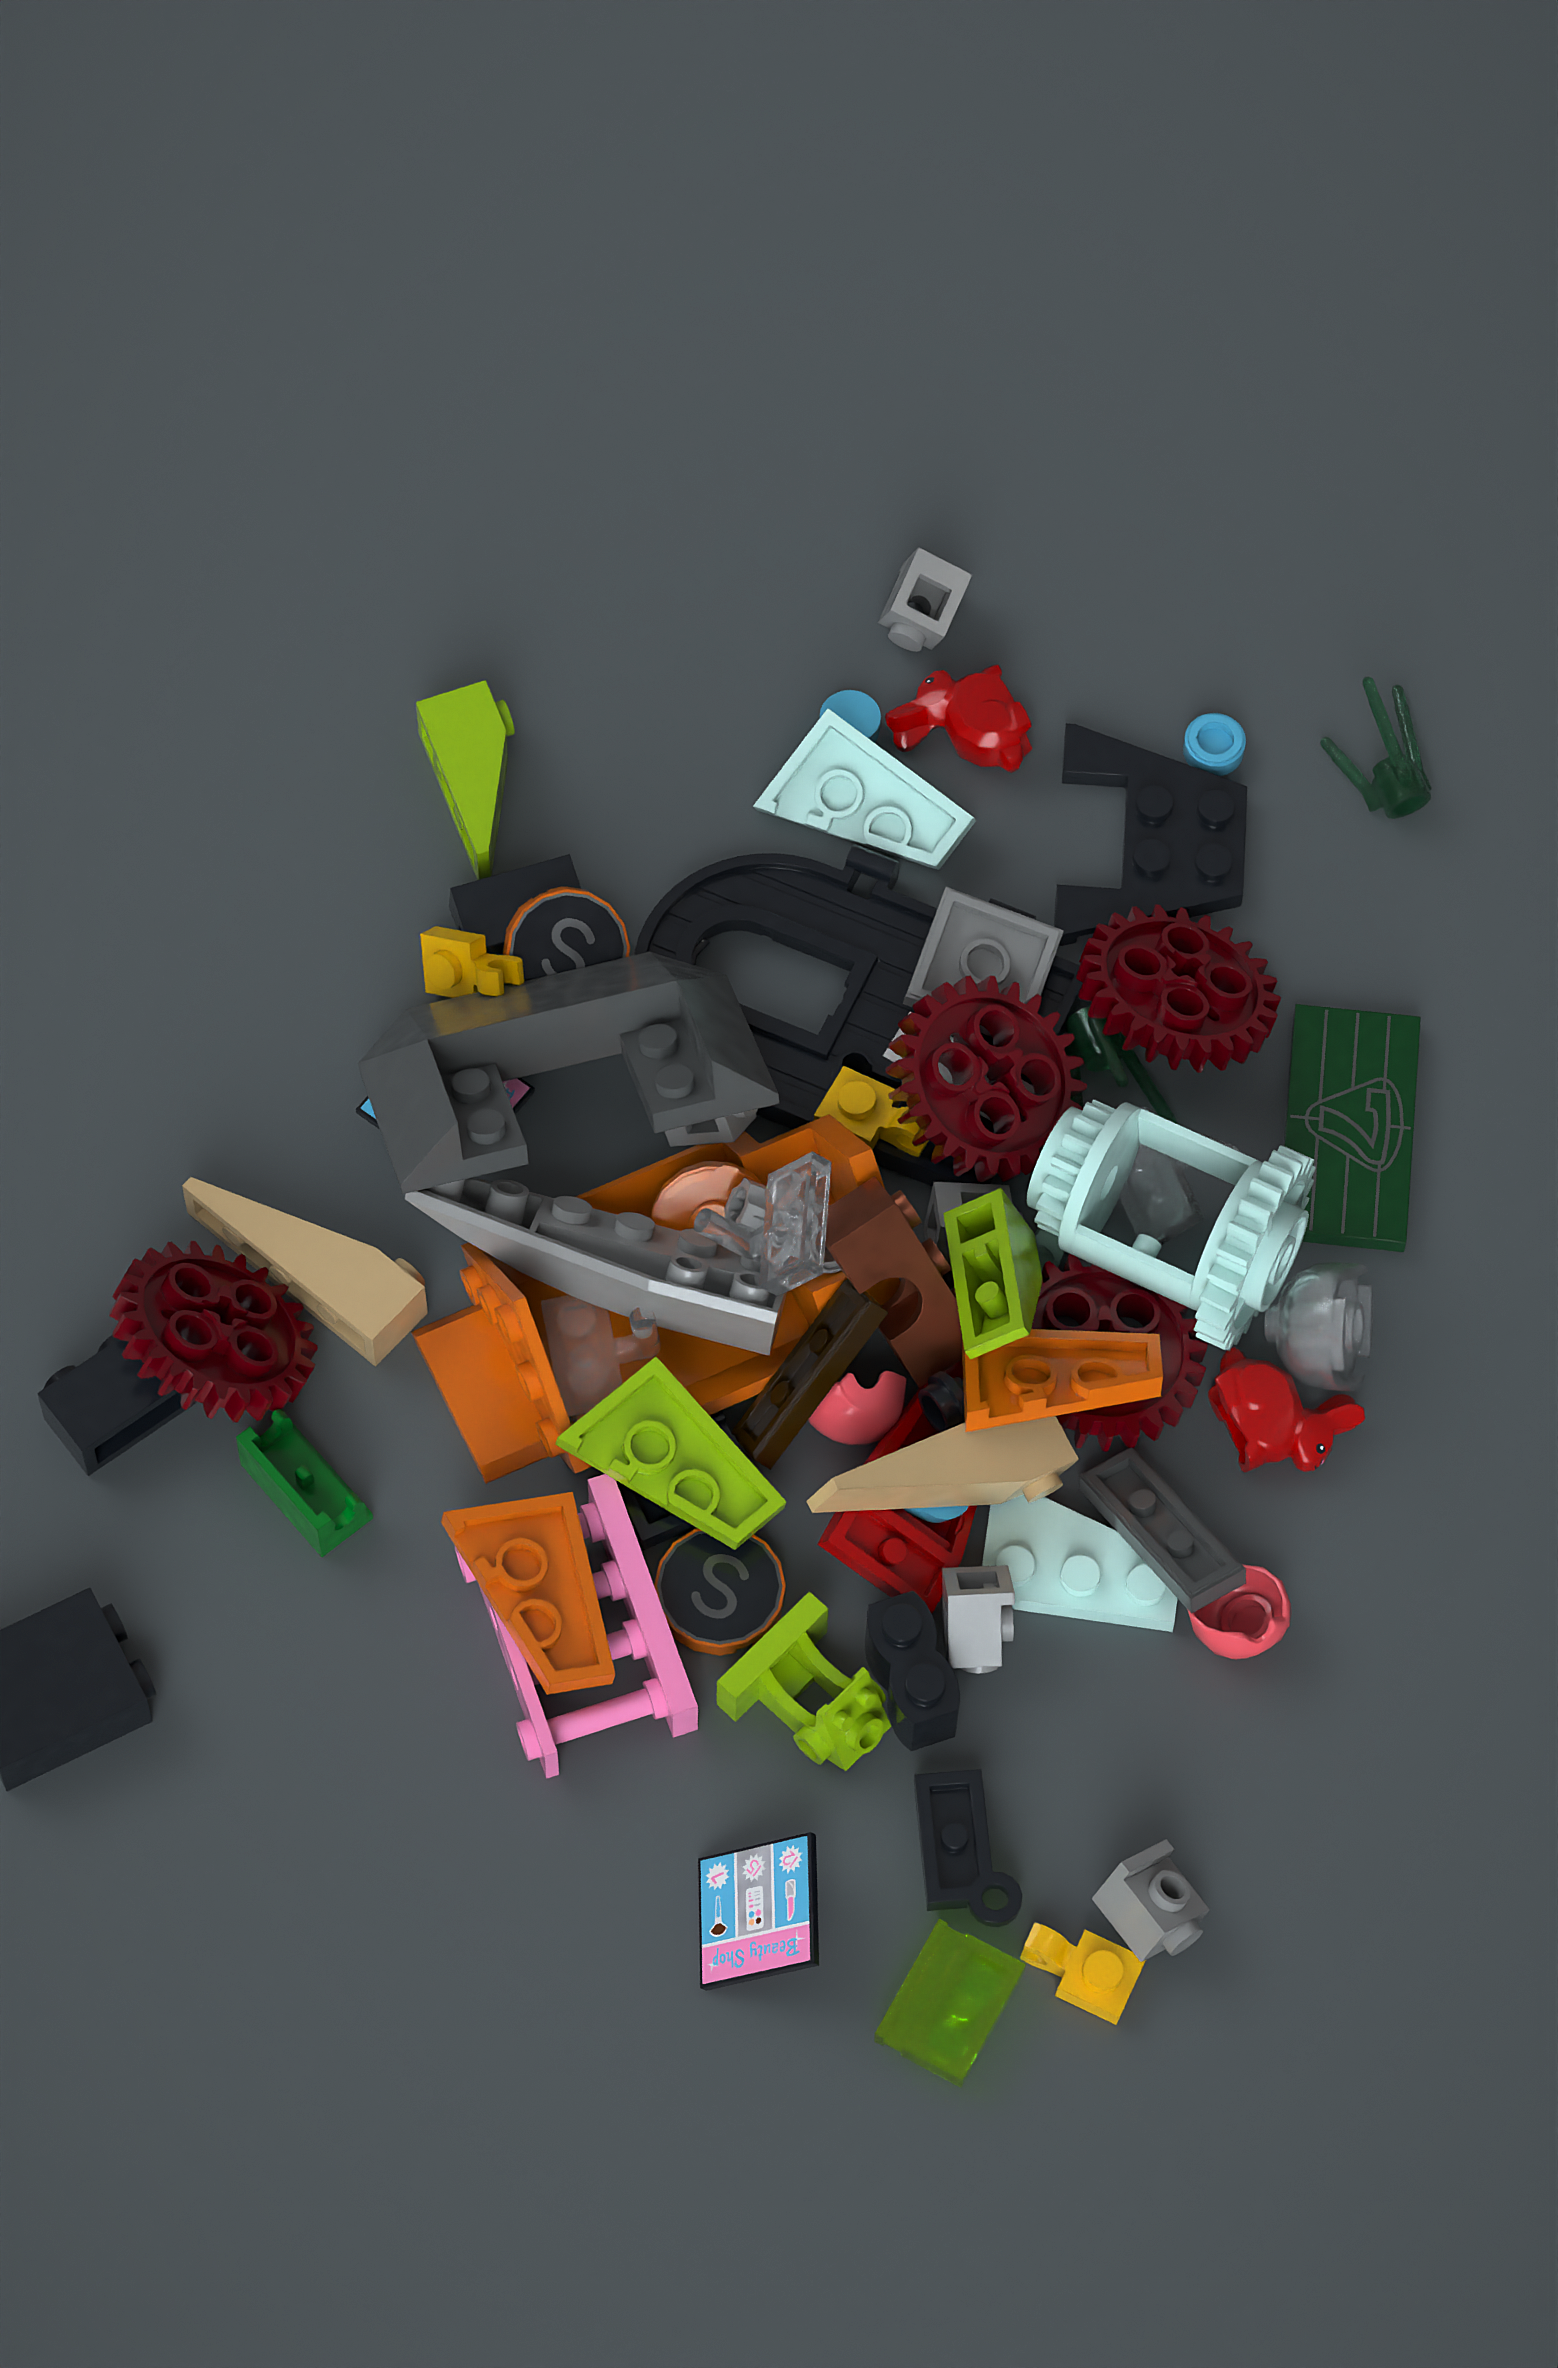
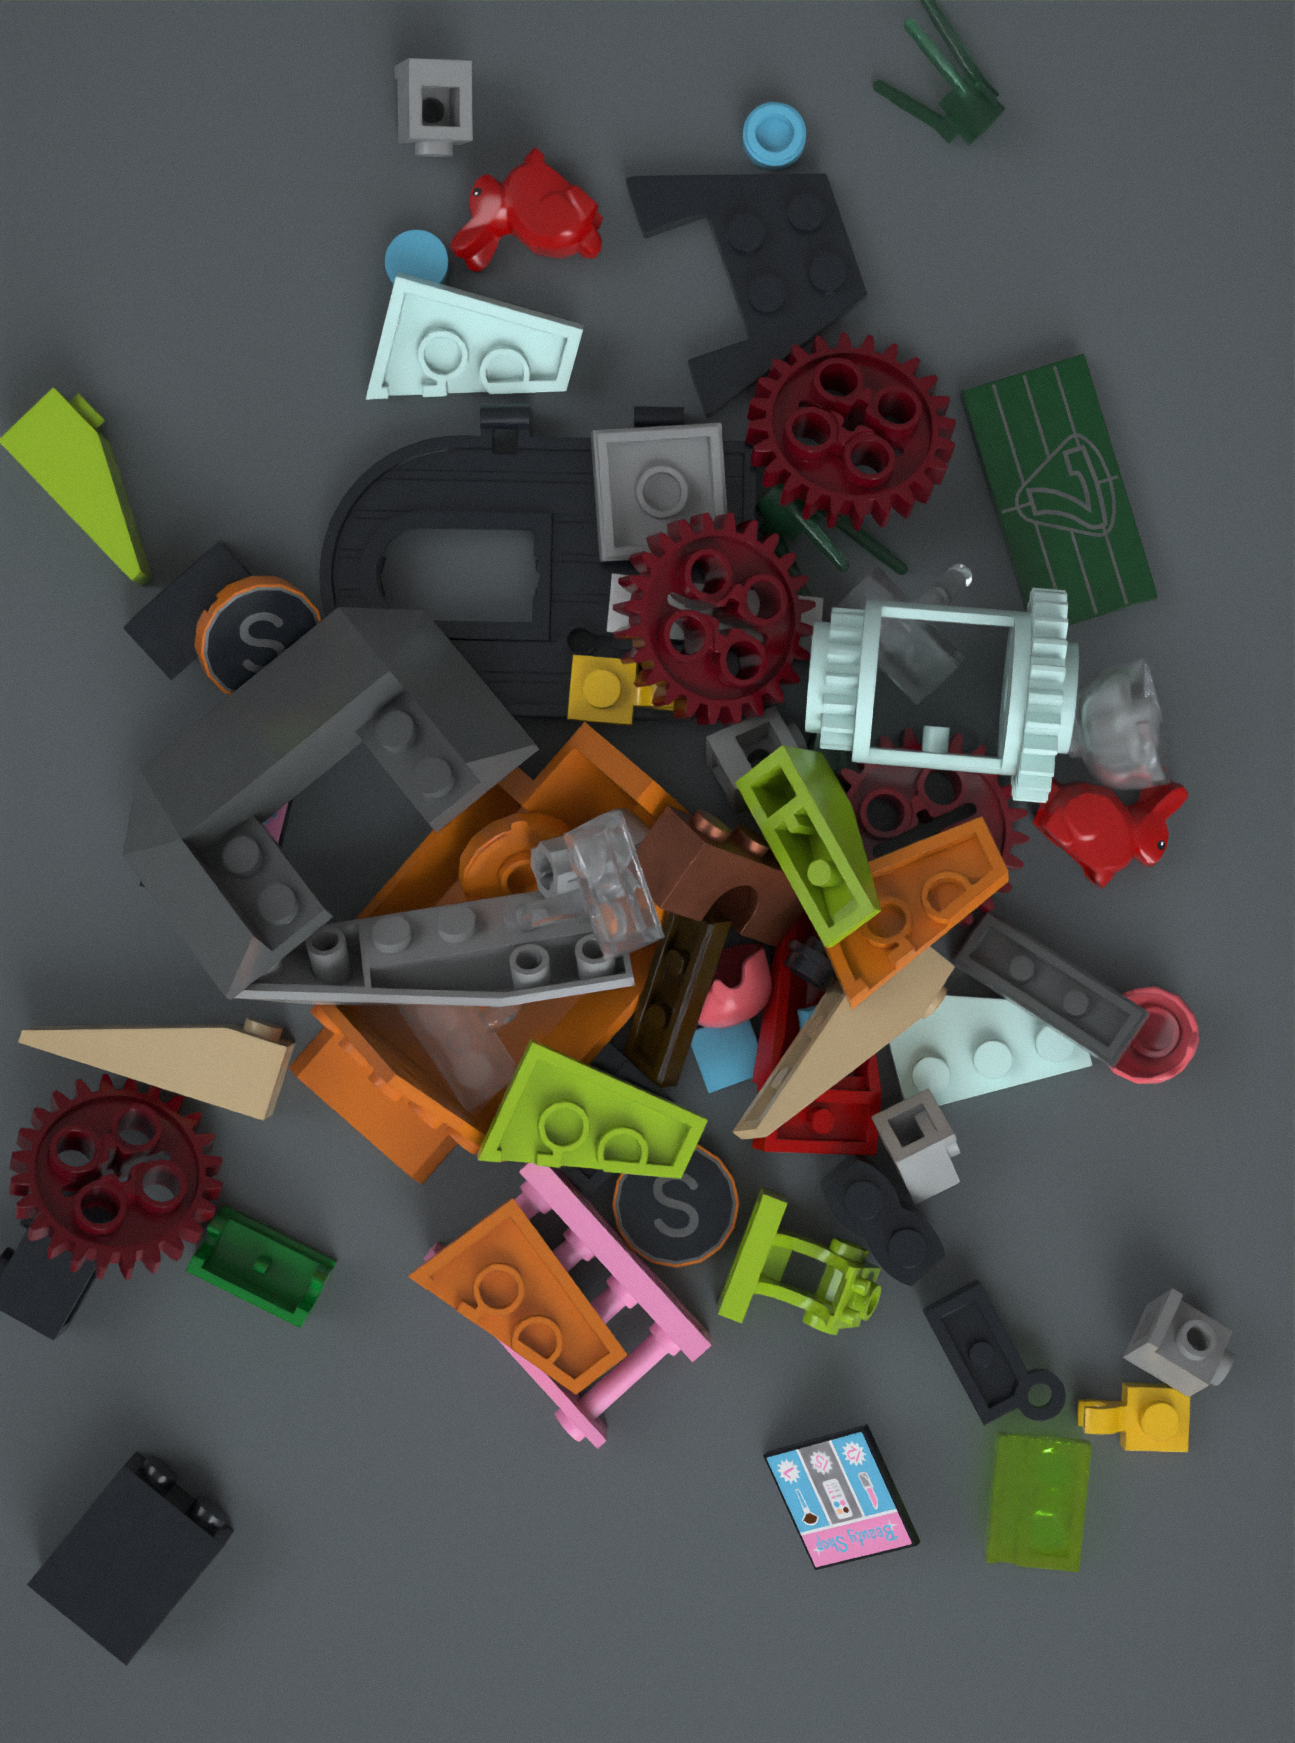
camera: 20 degrees left, 25 degrees up
yellow plate [420,926,524,998] -> none
none -> medium azure tile [691,1020,758,1093]

